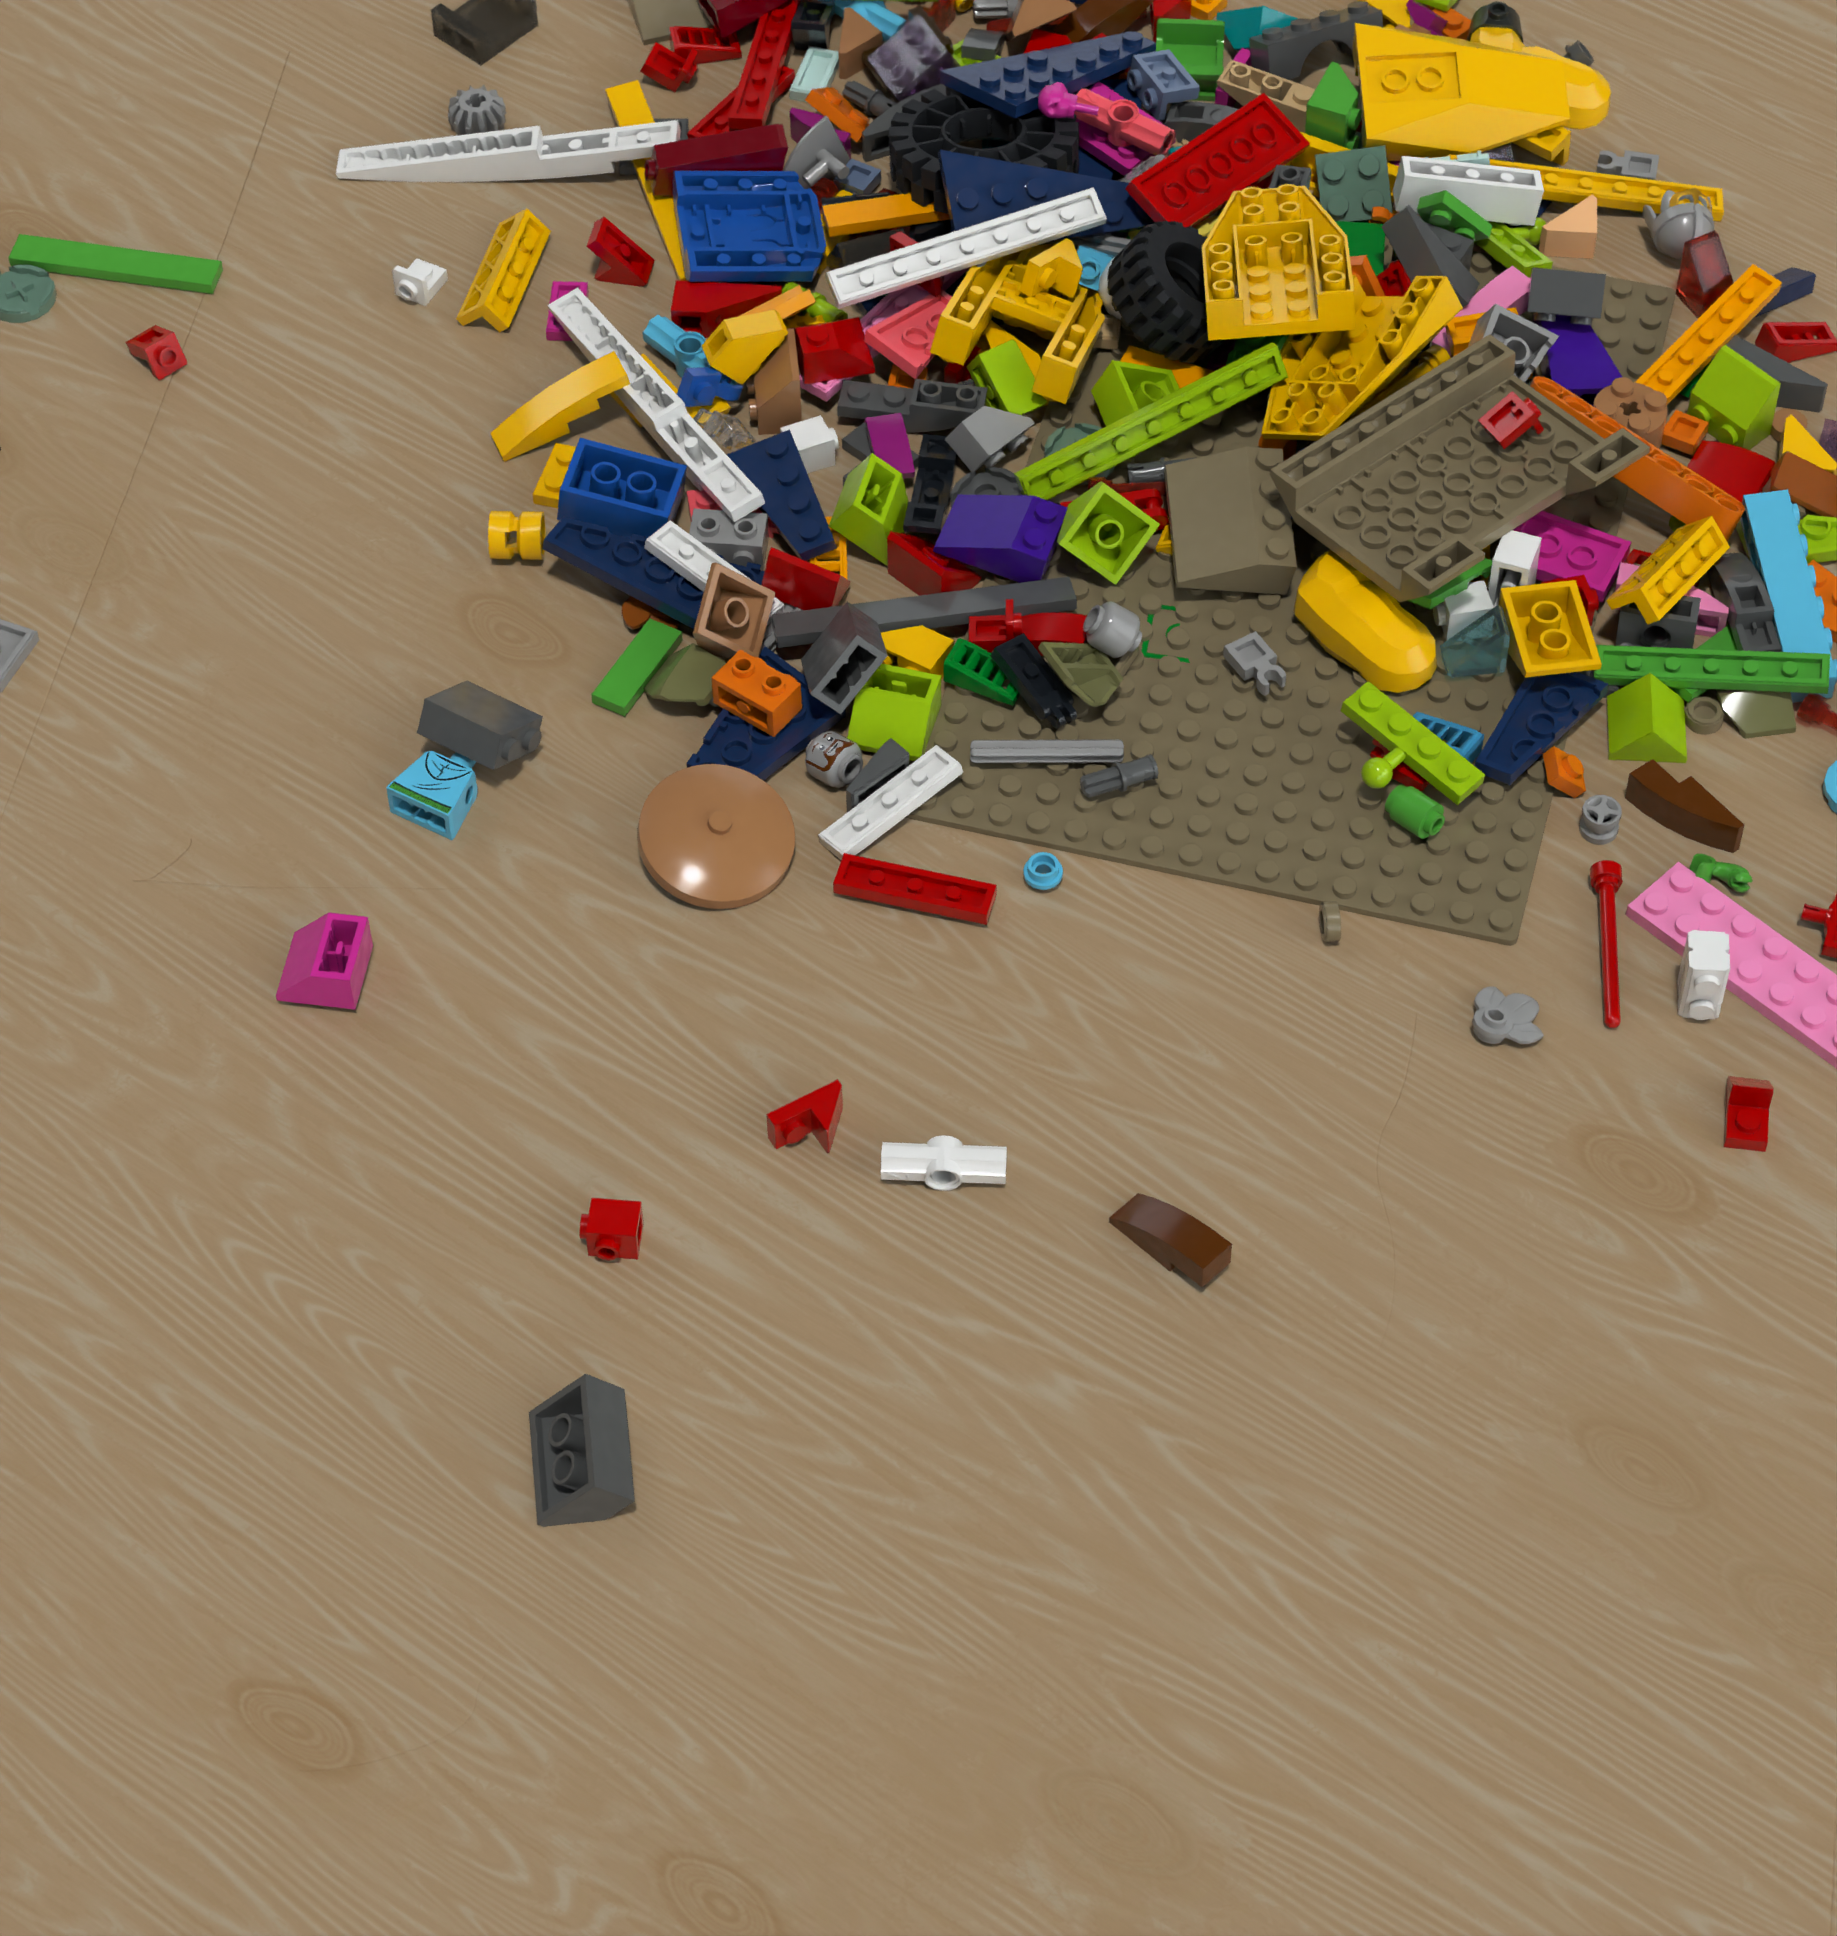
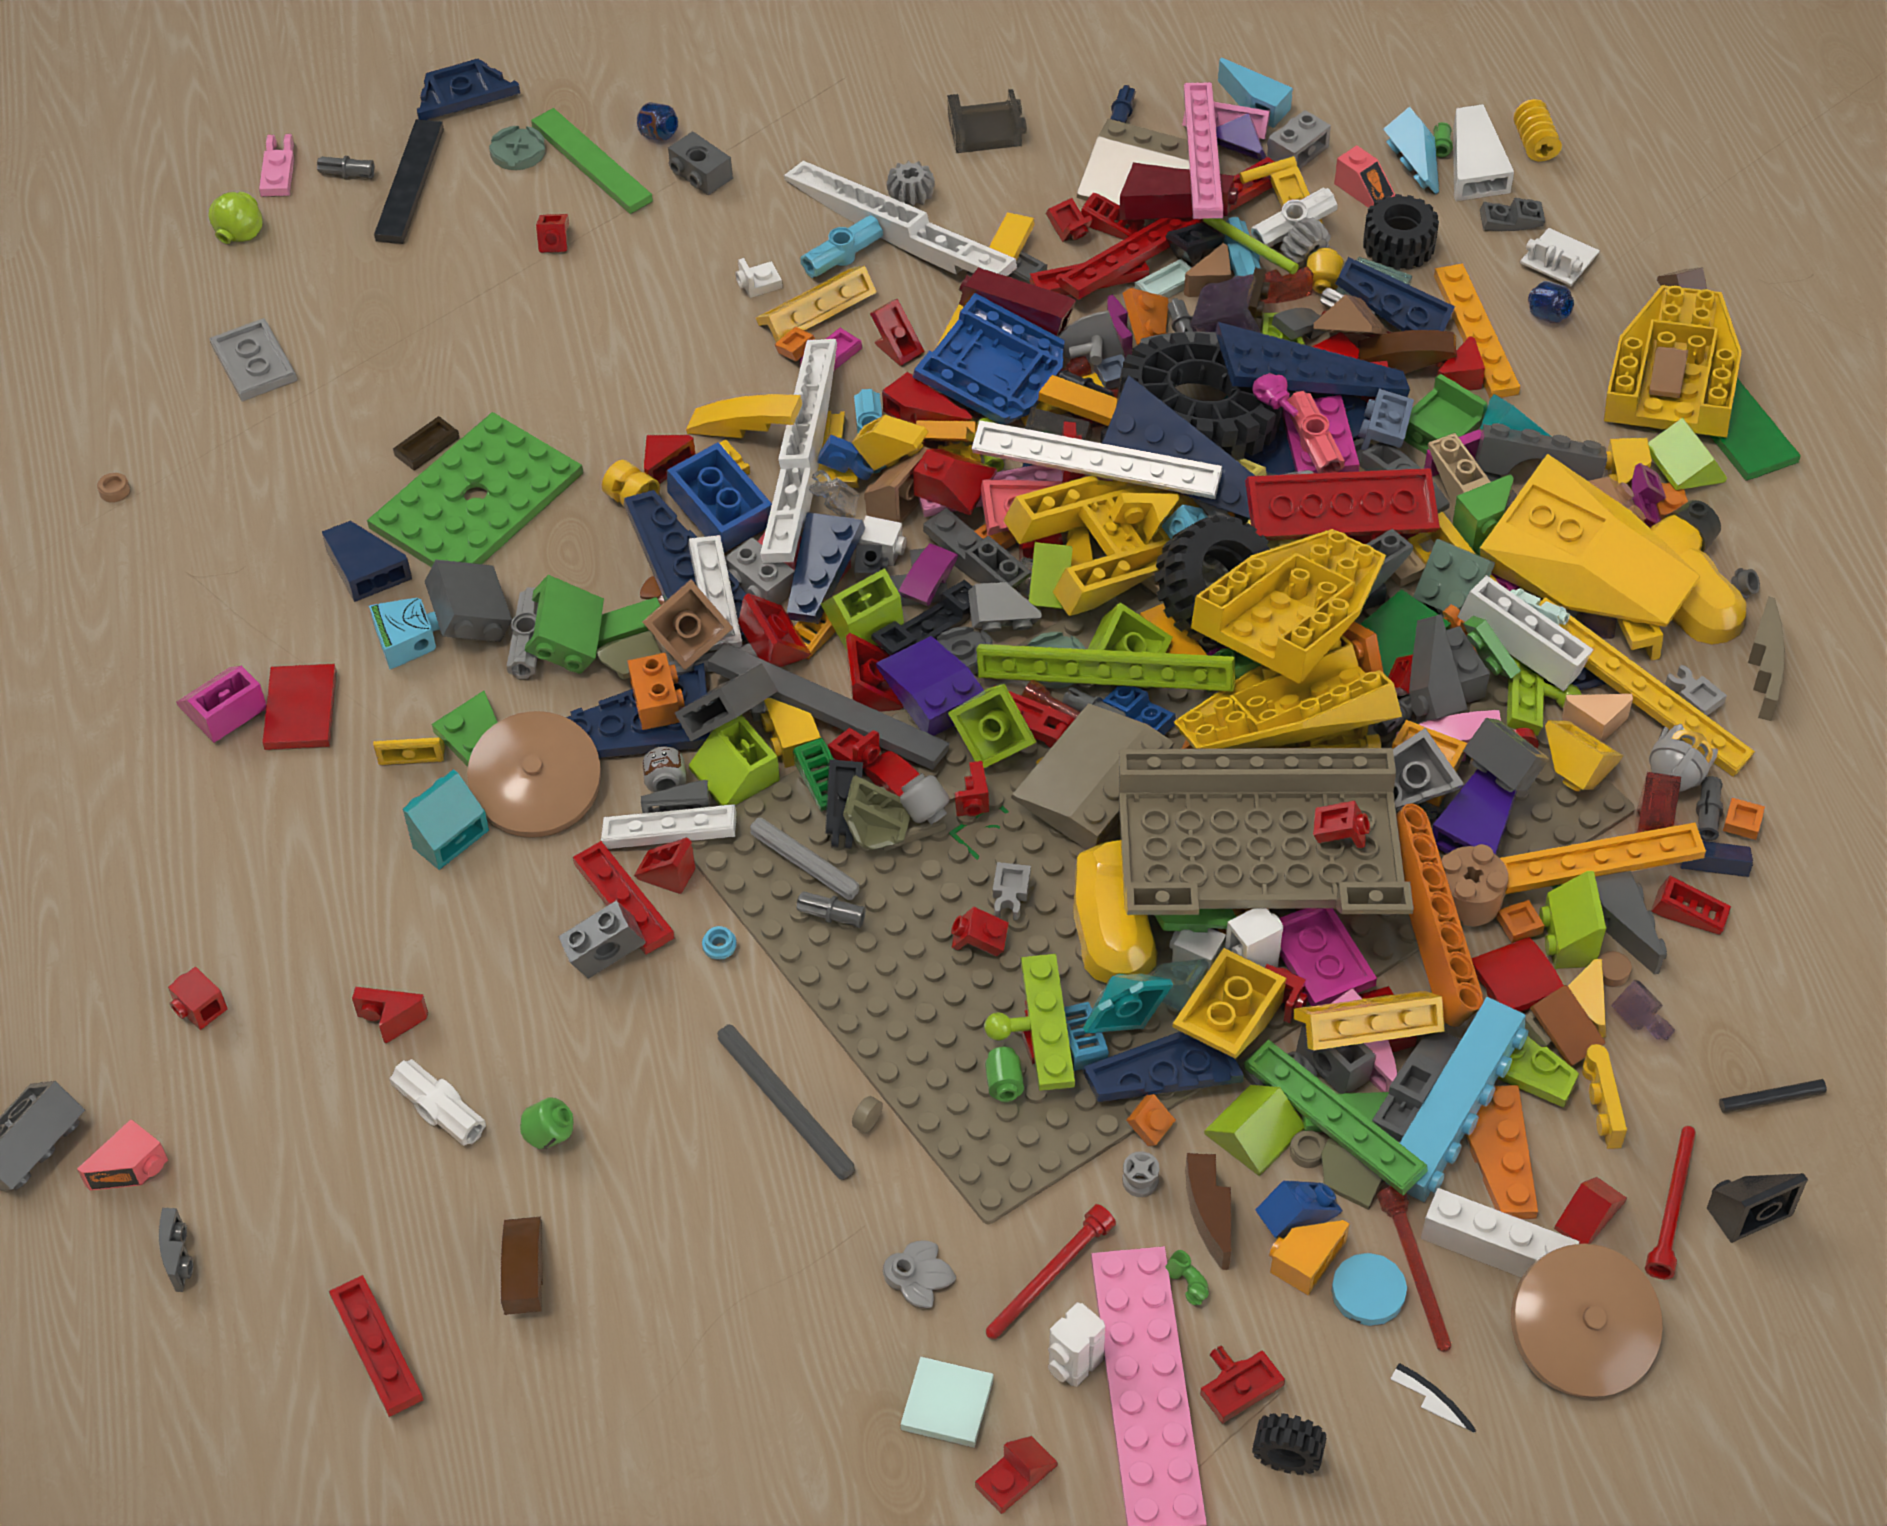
camera: 40 degrees right, 0 degrees up
none -> coral slope [77,1120,168,1191]
none -> dark grey slope [159,1207,194,1292]
none -> red tile [262,664,337,750]
none -> dark blue slope [322,520,412,602]
none -> red plate [329,1275,424,1417]
none -> bright green plate [367,412,583,568]
none -> yellow slope [373,737,445,765]
none -> dark brown tile [393,416,460,471]
none -> teal slope [402,769,489,870]
none -> bright green wing [431,691,498,767]
none -> light grey piece [507,587,538,679]
none -> bright green head [520,1097,574,1149]
none -> bright green panel [525,575,604,674]
none -> dark grey brick [558,900,646,979]
none -> red slope [634,837,696,894]
none -> clear blue head [637,102,679,141]
none -> red slope [644,435,695,484]
none -> dark grey brick [668,131,733,195]
none -> dark grey axle [717,1024,855,1180]
none -> orange plate [774,327,815,361]
none -> medium azure piece [800,215,883,278]
none -> black plate [854,544,889,581]
none -> light aqua tile [900,1357,994,1448]
none -> red bracket [951,906,1009,957]
none -> red bracket [954,761,989,817]
none -> teal slope [1083,974,1173,1033]
none -> blue slope [1103,686,1176,735]
none -> blue slope [1255,1180,1343,1238]
none -> light orange slope [1269,1220,1350,1295]
none -> yellow slope [1545,720,1624,792]
none -> dark grey pin [1696,776,1724,841]
none -> orange plate [1723,798,1765,840]
none -> dark tan slope [1748,596,1785,721]

